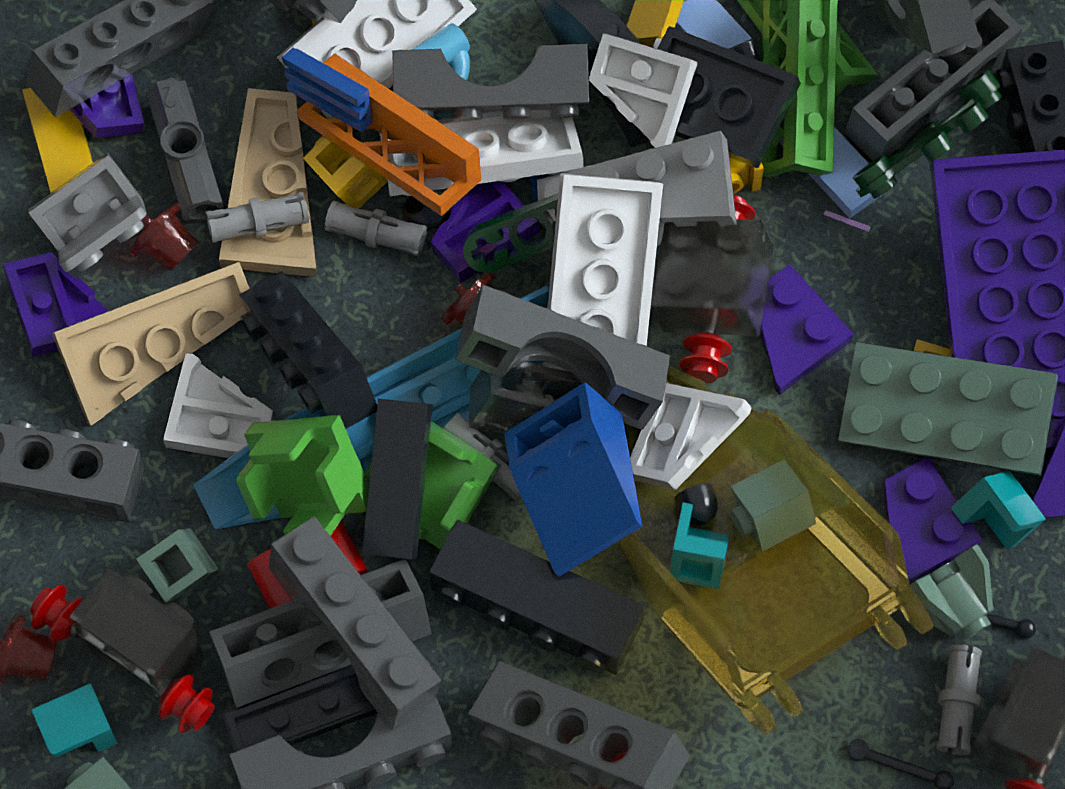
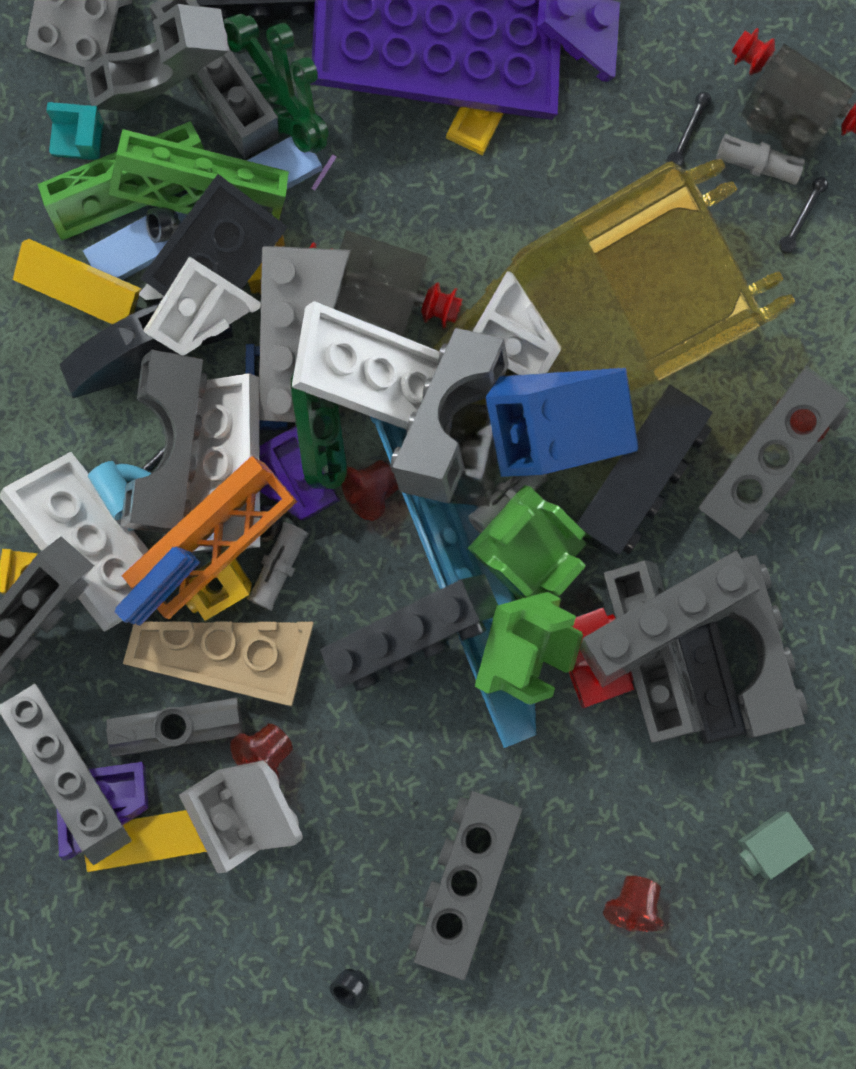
camera: 85 degrees left, 15 degrees up
dark purple wing [4,252,109,357] -> none
clear smoke brick [30,568,215,734] -> none
teal panel [32,683,117,757] -> none
tan wing [52,262,250,426] -> none
sand green brick [136,528,219,602] -> none
white wing [163,353,275,458] -> none
light grey pin [206,192,309,243] -> none
black tile [362,399,433,559] -> none
teal panel [668,503,729,589] -> none
black hinge [674,484,718,526] -> none
sand green brick [730,459,816,551] -> none
dark purple wing [751,264,854,395] -> none
sand green plate [838,342,1058,476] -> none
dark purple wing [883,457,983,591] -> none
sand green brick [901,544,995,640] -> none
teal panel [951,471,1046,549] -> none

